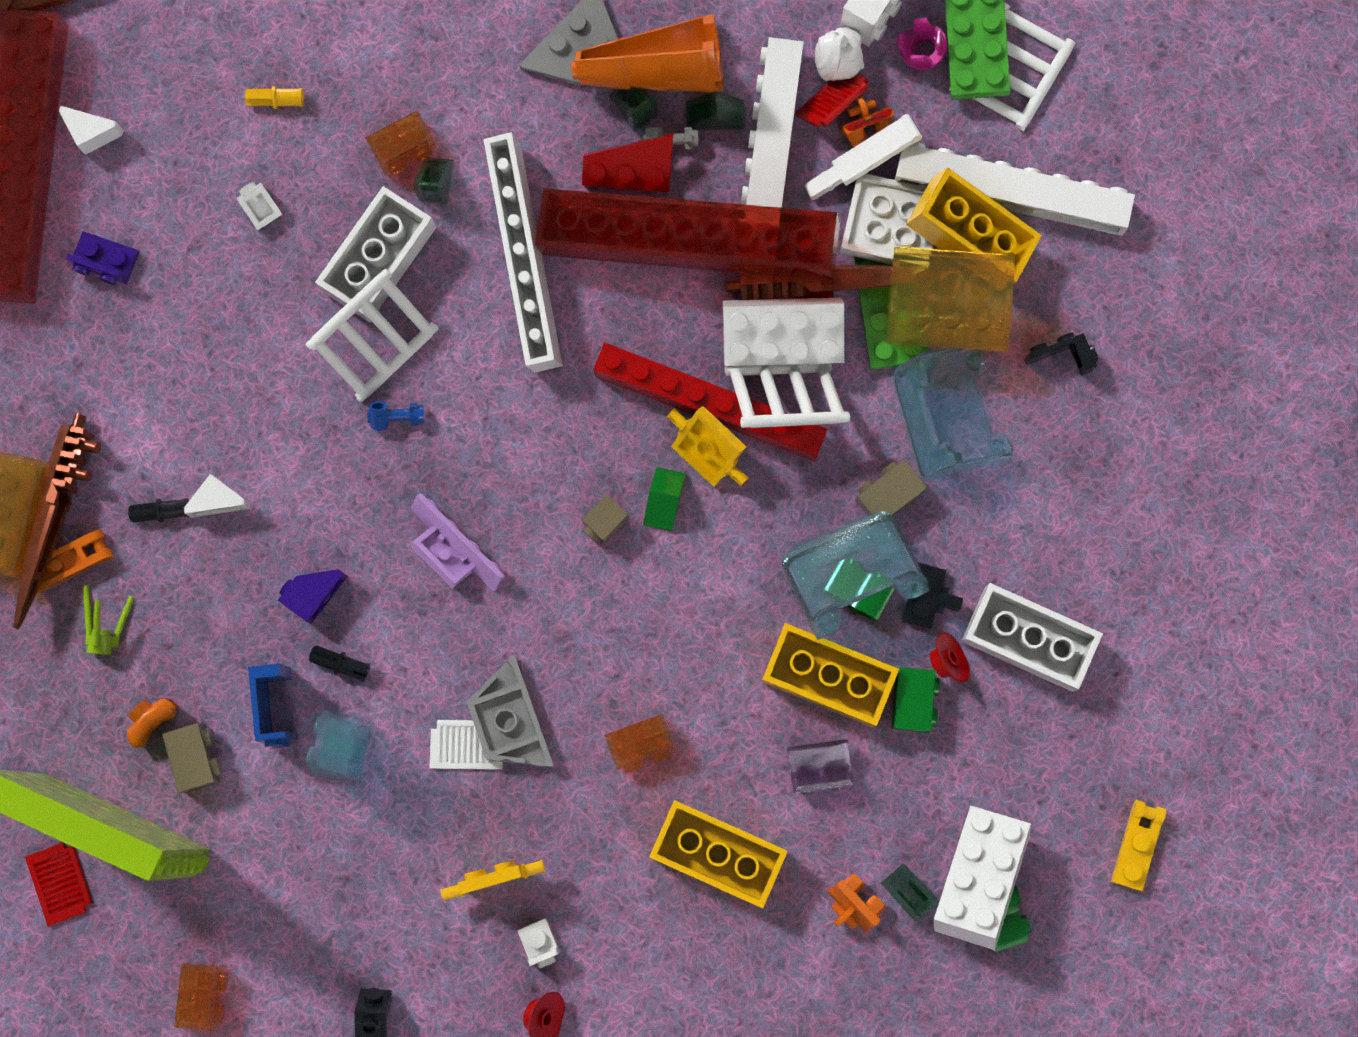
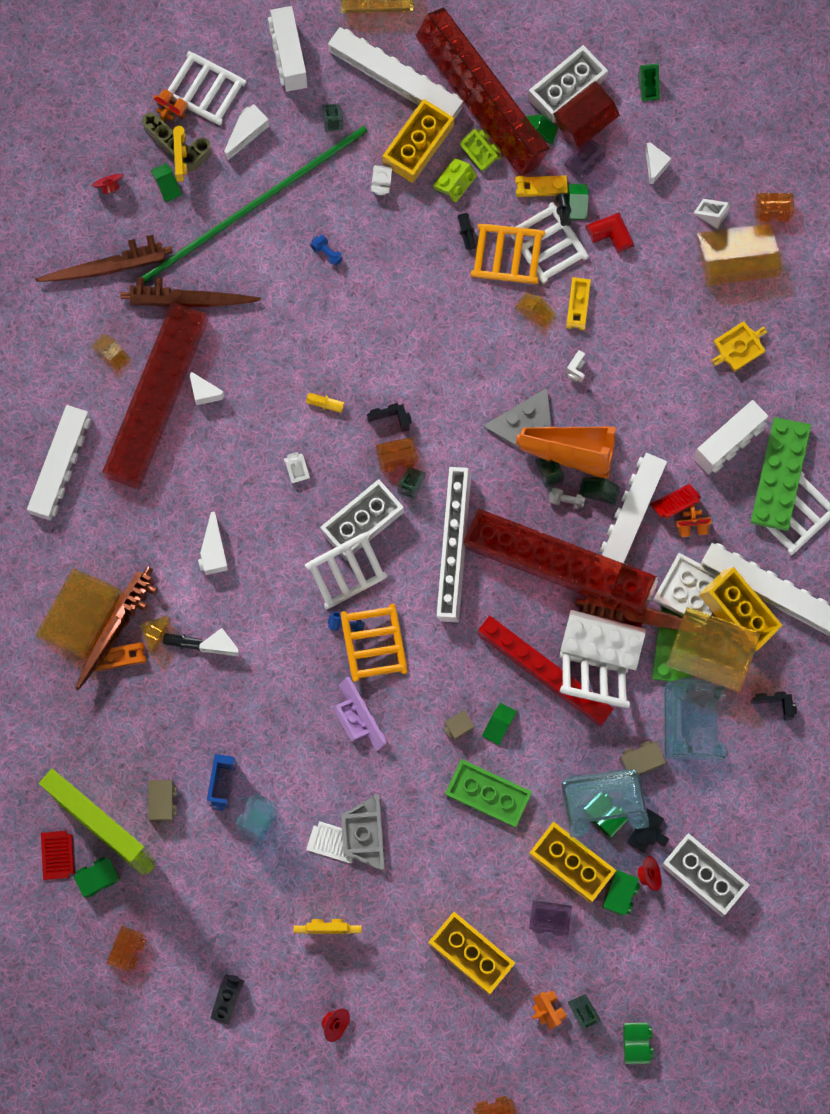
camera: 10 degrees right, 5 degrees down
dark purple bracket [65,231,140,285] -> none
lime plant [83,584,134,655] -> none
orange piece [127,698,177,748] -> none
dark purple slope [278,569,348,624] -> none
black axle [309,645,370,682] -> none
white bracket [517,918,560,969] -> none
red wing [582,132,674,193] -> none
clear orange brick [605,714,675,774] -> none
yellow plate [666,406,749,487] -> none
white piece [804,114,922,200] -> none
white hair [815,27,865,81] -> none
dark pink piece [897,18,948,71] -> none
white brick [934,805,1031,950] -> none
yellow plate [1111,799,1166,891] -> none
none -> green brick [73,857,121,899]
none -> clear yellow slope [140,616,171,655]
none -> white slope [198,512,228,575]
none -> light orange bar [340,604,408,682]
none -> black bracket [367,403,412,432]
none -> bright green plate [445,759,532,828]

